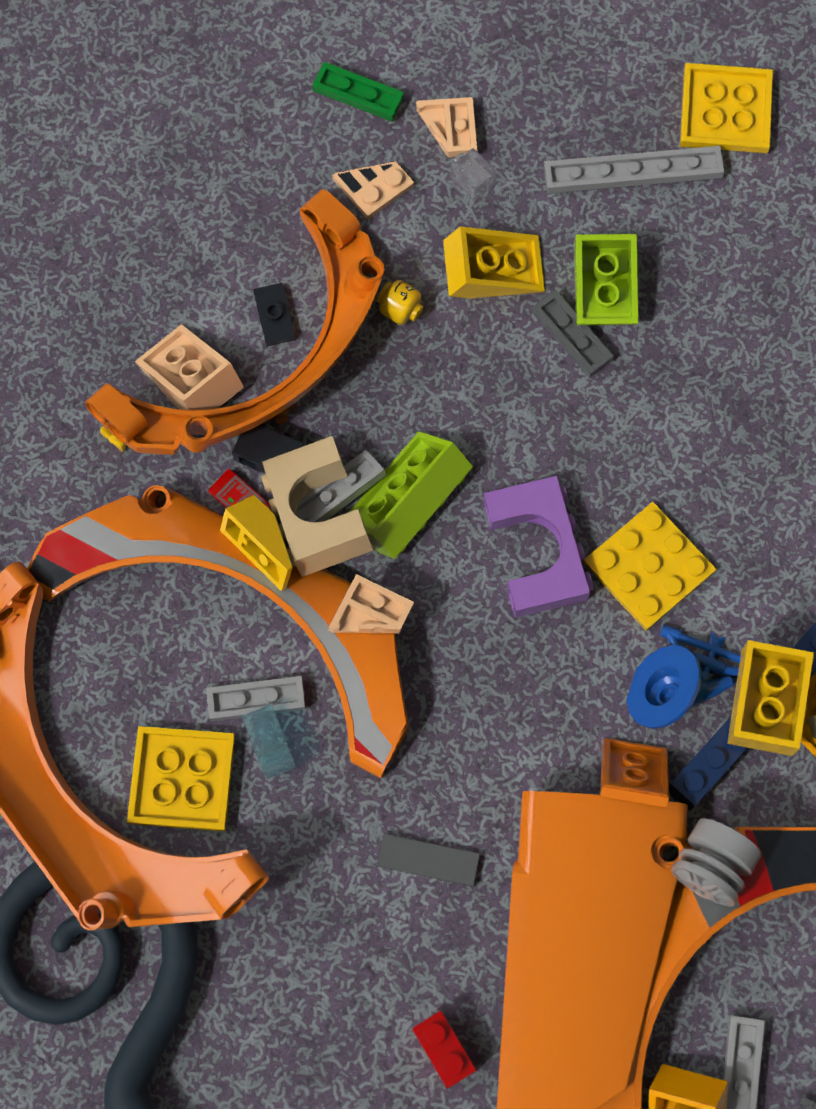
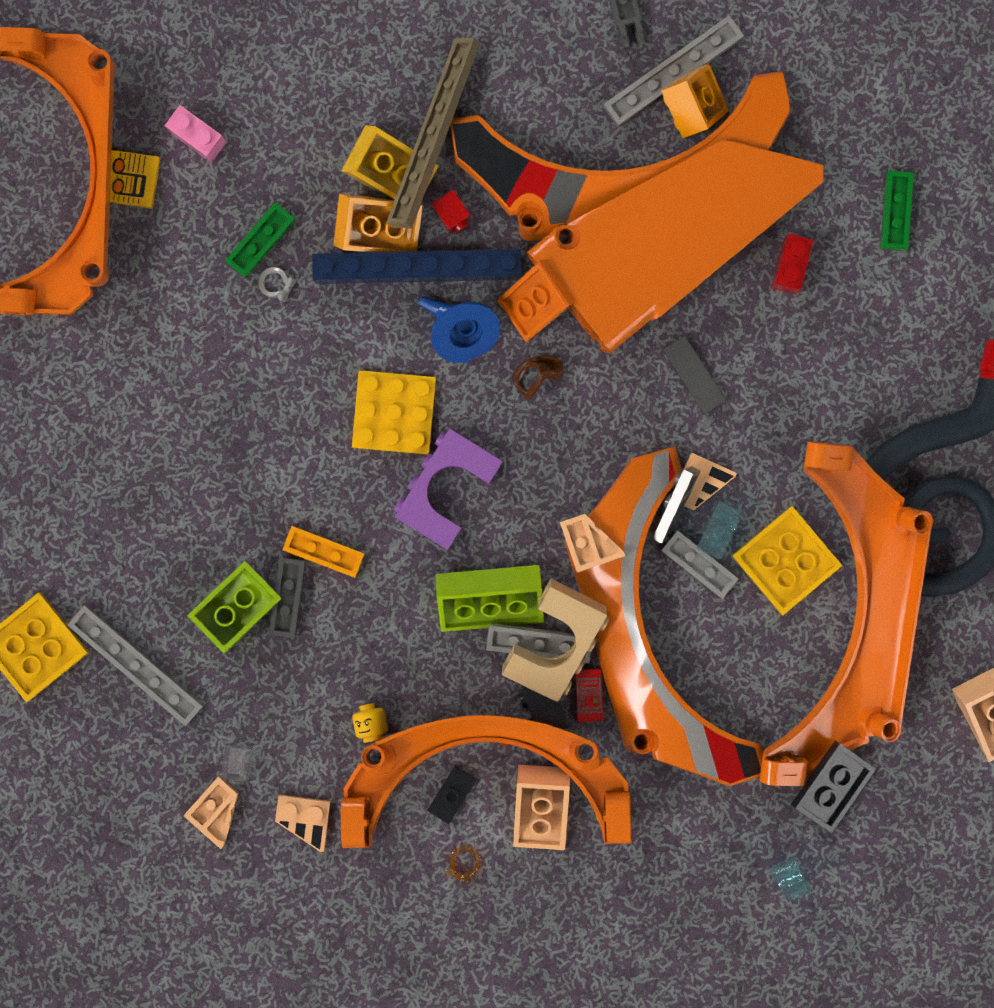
camera: 135 degrees left, 15 degrees up
yellow slope [220,495,292,591] -> none
green plate [312,62,404,122] -> none
yellow slope [443,226,545,299] -> none
blue piece [660,624,741,681] -> none
light grey wheel [671,818,762,907] -> none
yellow brick [727,640,814,756] -> none
none -> light orange plate [282,526,365,578]
none -> red brick [431,190,471,234]
none -> clear orange piece [446,846,480,884]
none -> reddish brown piece [513,355,564,400]
none -> plate [653,466,701,543]
none -> light nougat wing [672,453,737,510]

